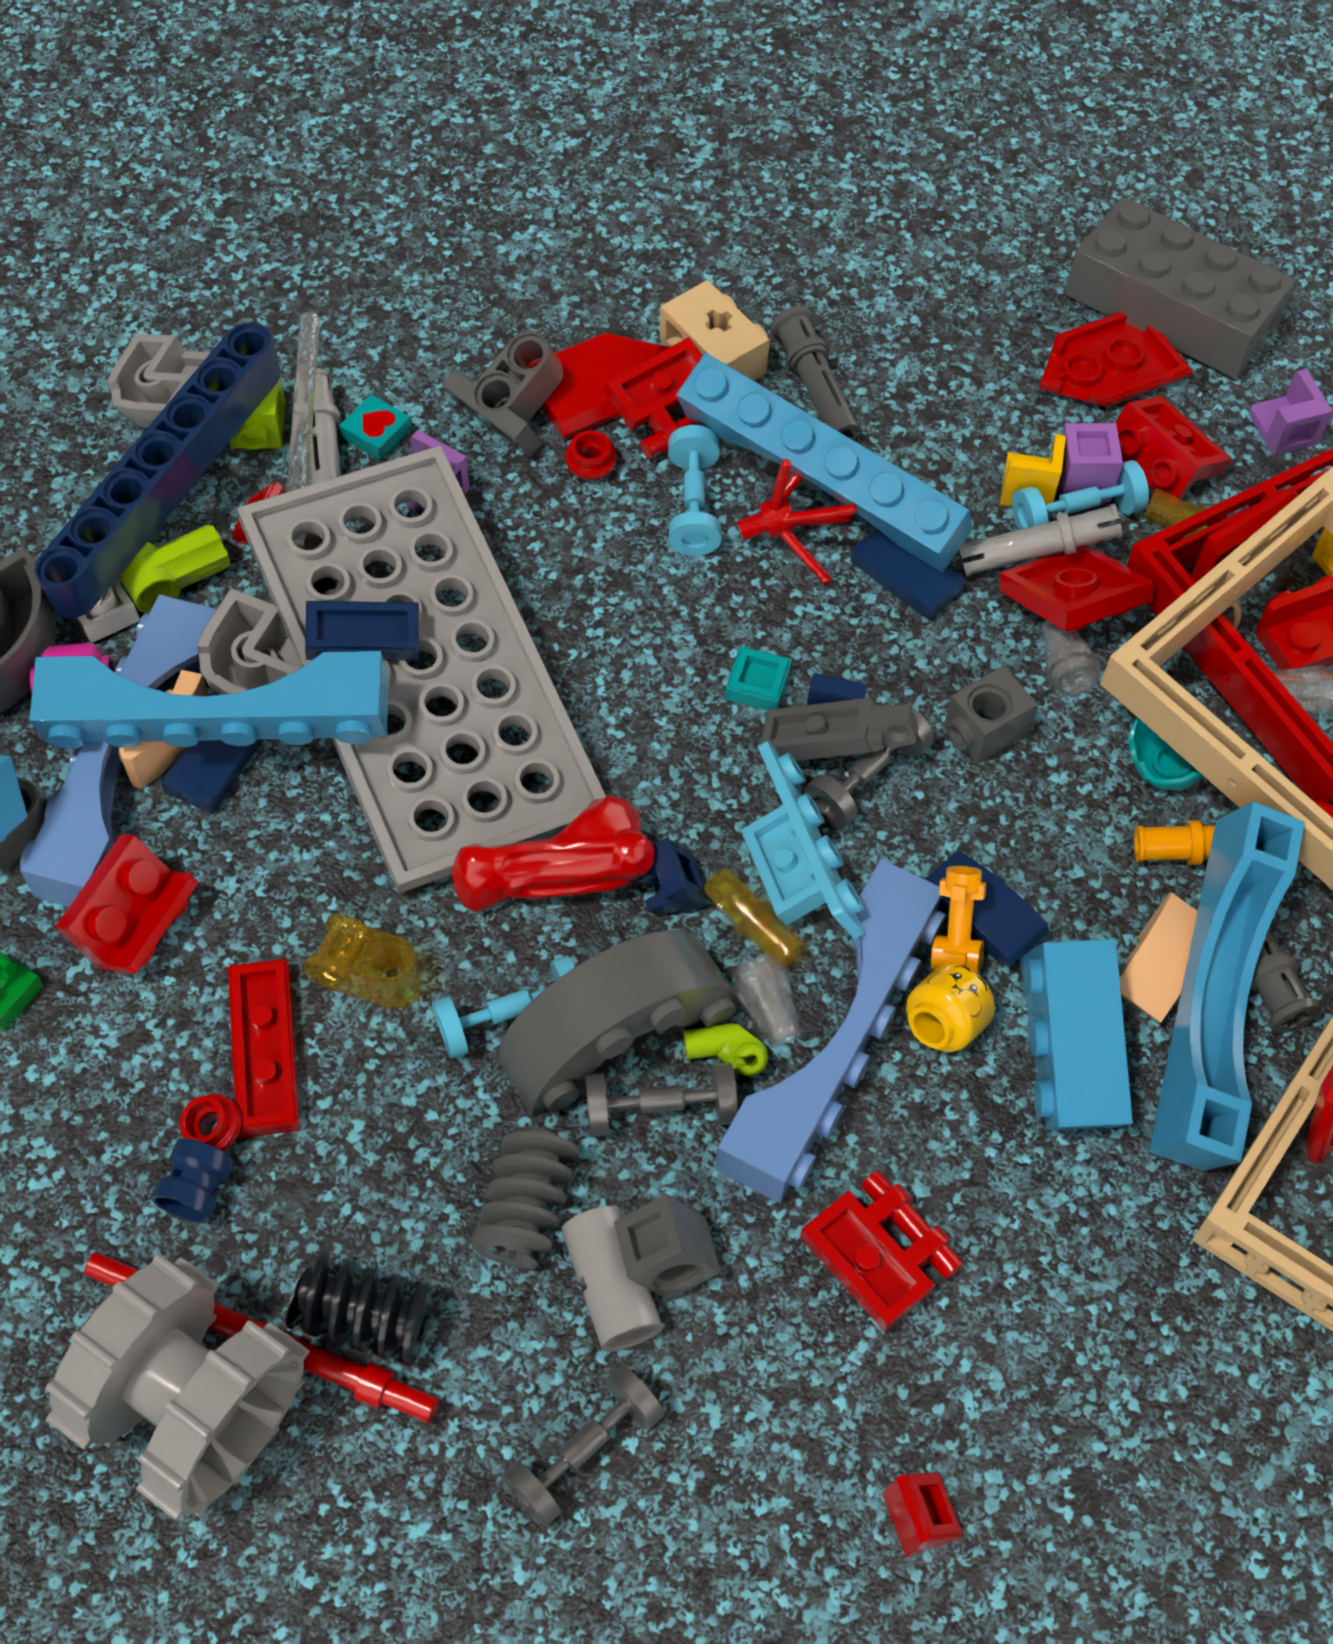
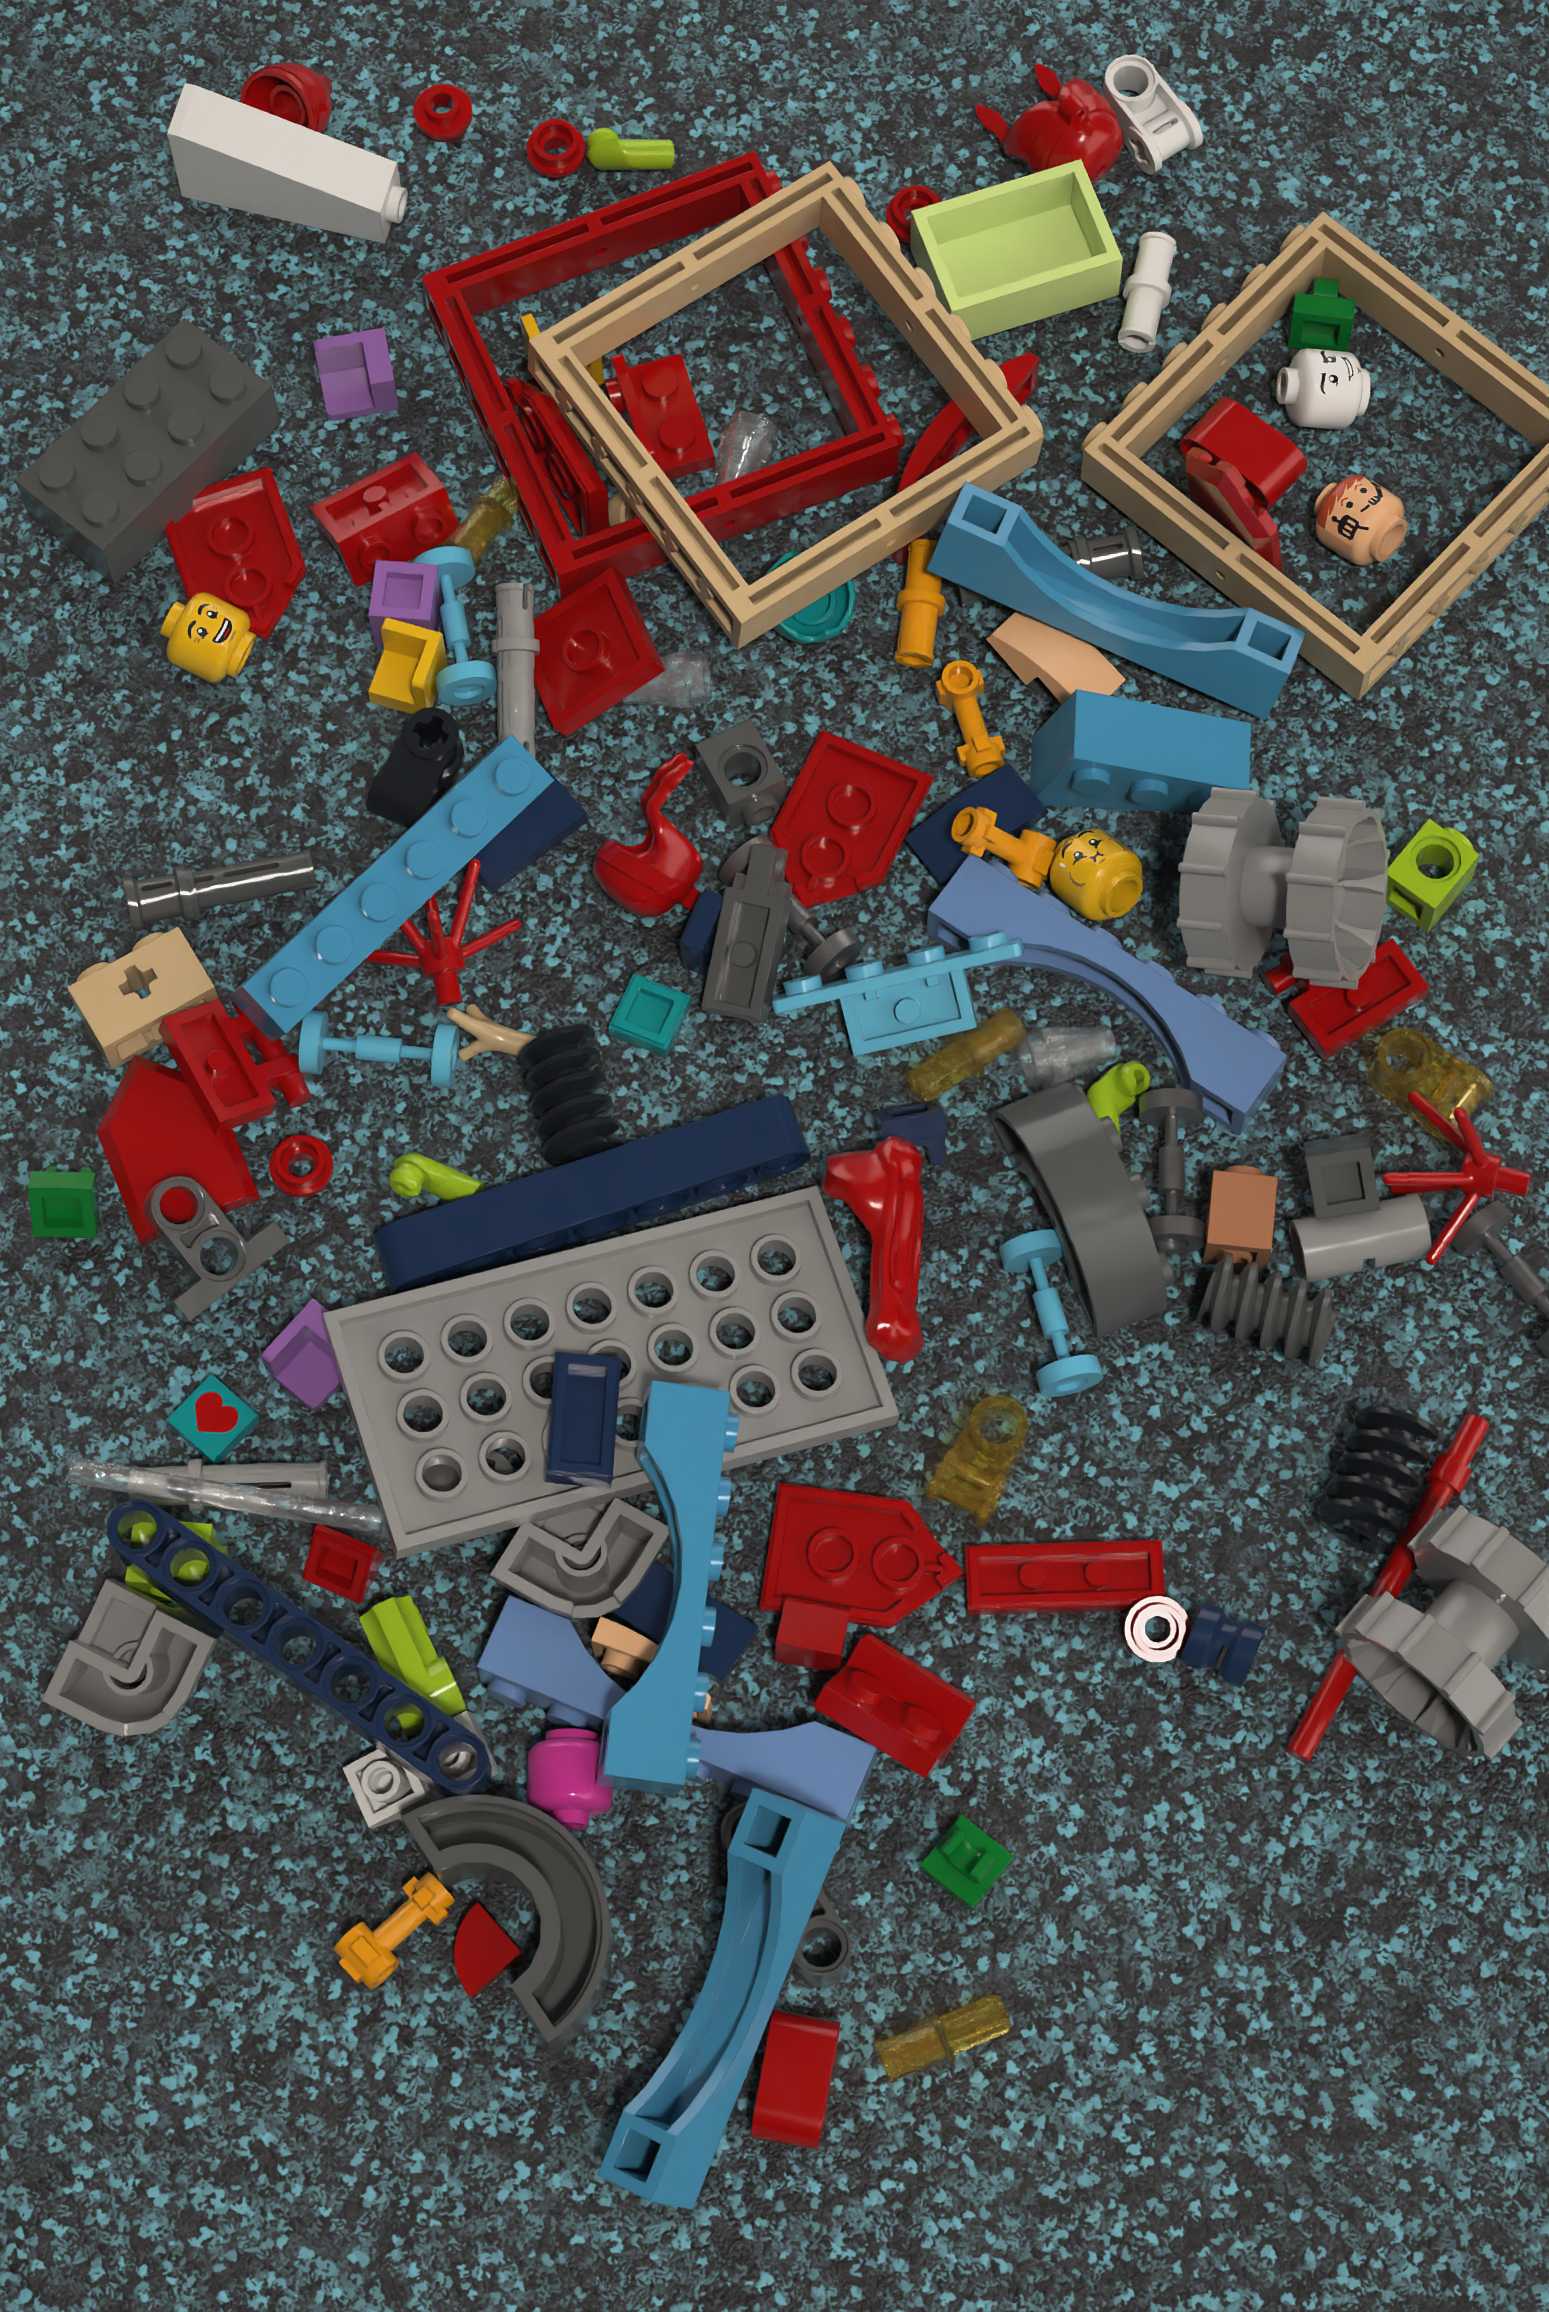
camera: 80 degrees left, 10 degrees up
none -> green tile [27,1166,100,1238]
none -> yellow head [160,592,257,684]
none -> black piece [367,707,465,828]
none -> dark blue beam [372,1095,811,1295]
none -> lime arm [388,1152,484,1202]
none -> tan bar [446,1004,537,1061]
none -> black piece [519,1025,624,1167]
none -> red hair [593,753,704,917]
none -> red tile [759,1483,964,1629]
none -> red tile [769,729,934,909]
none -> red slope [775,1596,851,1673]
none -> light orange bar [935,660,1006,778]
none -> light grey piece [1176,787,1390,990]
none -> nougat brick [1202,1165,1278,1270]
none -> clear yellow piece [1368,1027,1495,1143]
none -> red plant [1382,1091,1532,1265]
none -> lime brick [1386,818,1480,933]

